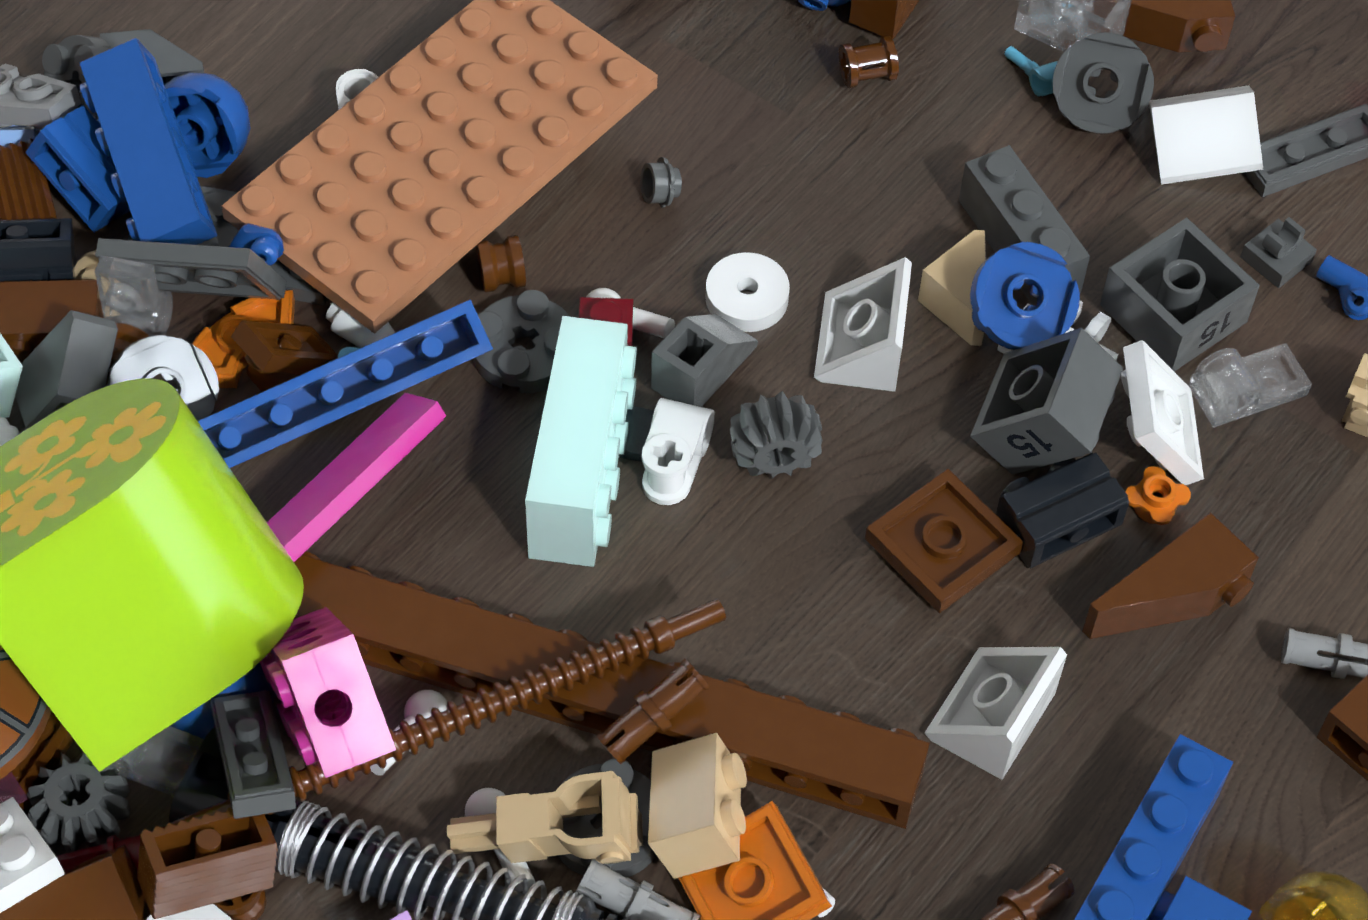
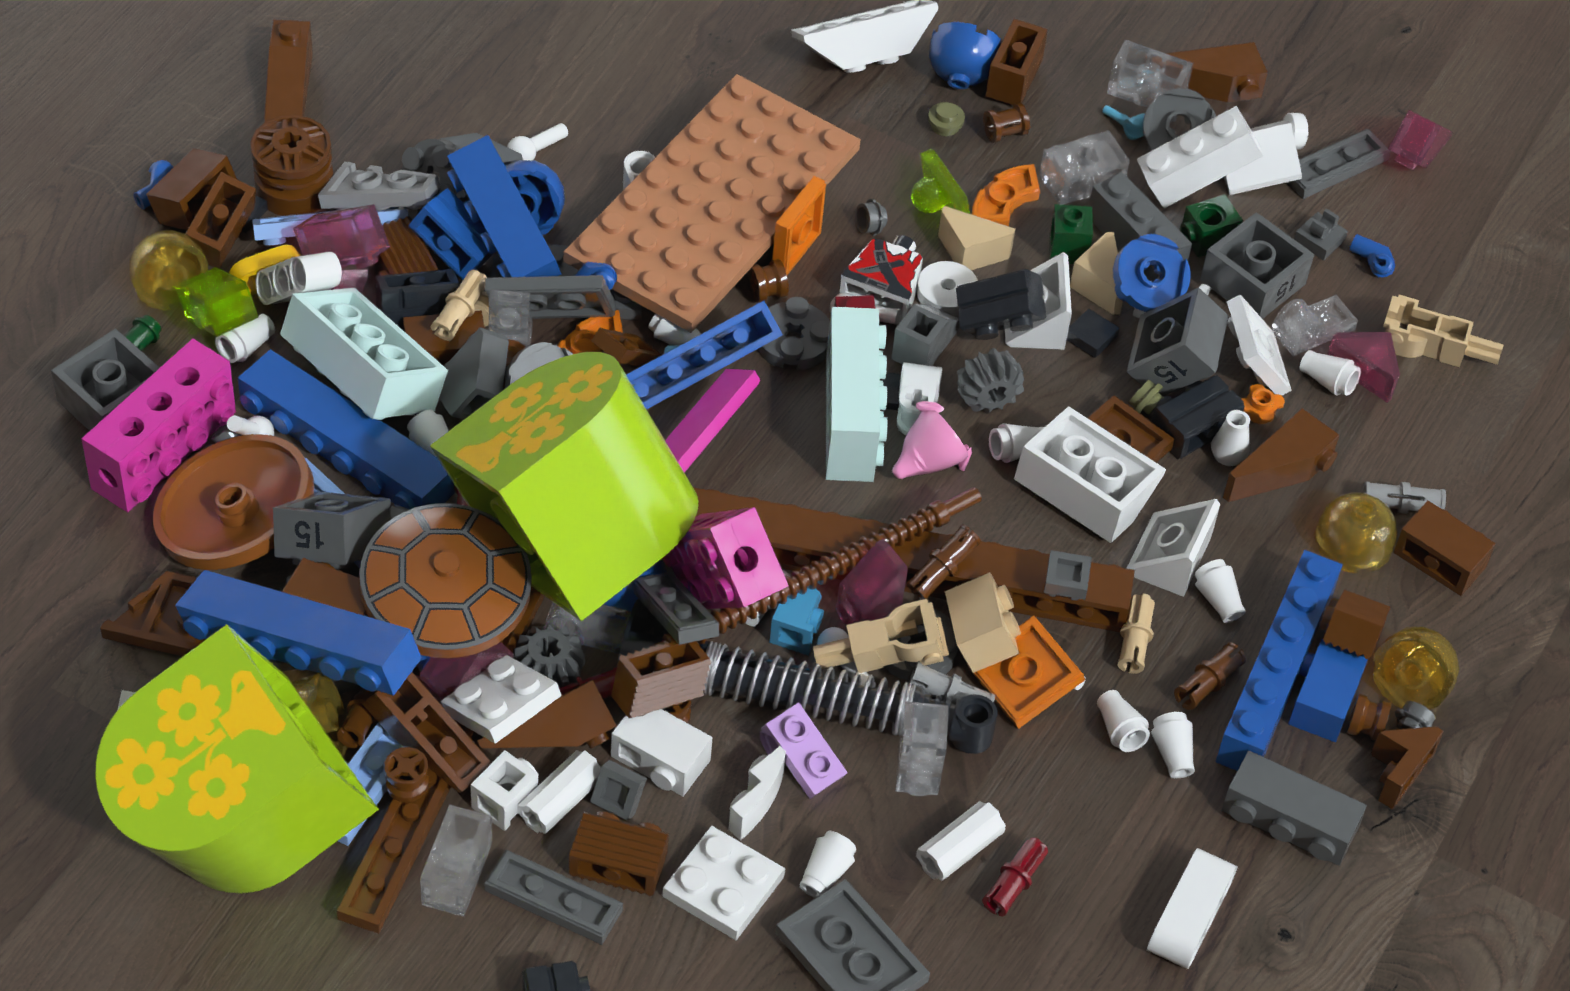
camera: 10 degrees left, 5 degrees down
none -> tan axle [431,270,487,341]
none -> white bar [507,123,568,160]
none -> dark azure brick [770,587,824,656]
none -> orange tile [773,176,826,275]
none -> clear pink slope [836,539,908,625]
none -> torso [839,235,923,323]
none -> bright pink hat [892,401,972,479]
none -> clear neon green tile [911,148,970,214]
none -> olive plate [928,102,965,136]
none -> tan slope [938,206,1015,270]
none -> black brick [956,269,1046,340]
none -> orange tile [971,164,1040,227]
none -> white cone [989,424,1045,463]
none -> white slope [1014,406,1166,543]
none -> clear brick [1039,130,1130,205]
none -> dark grey tile [1044,550,1092,601]
none -> dark green brick [1049,204,1093,264]
none -> black tile [1067,308,1119,358]
none -> tan axle [1117,593,1155,674]
none -> olive plate [1128,380,1164,415]
none -> white brick [1137,106,1263,208]
none -> dark green brick [1180,195,1243,257]
none -> white cone [1195,559,1246,623]
none -> white cone [1211,410,1250,466]
none -> white tile [1283,113,1308,150]
none -> white cone [1300,350,1361,396]
none -> clear yellow cylinder [1314,492,1397,573]
none -> reddish brown brick [1319,590,1391,659]
none -> clear pink slope [1327,332,1400,403]

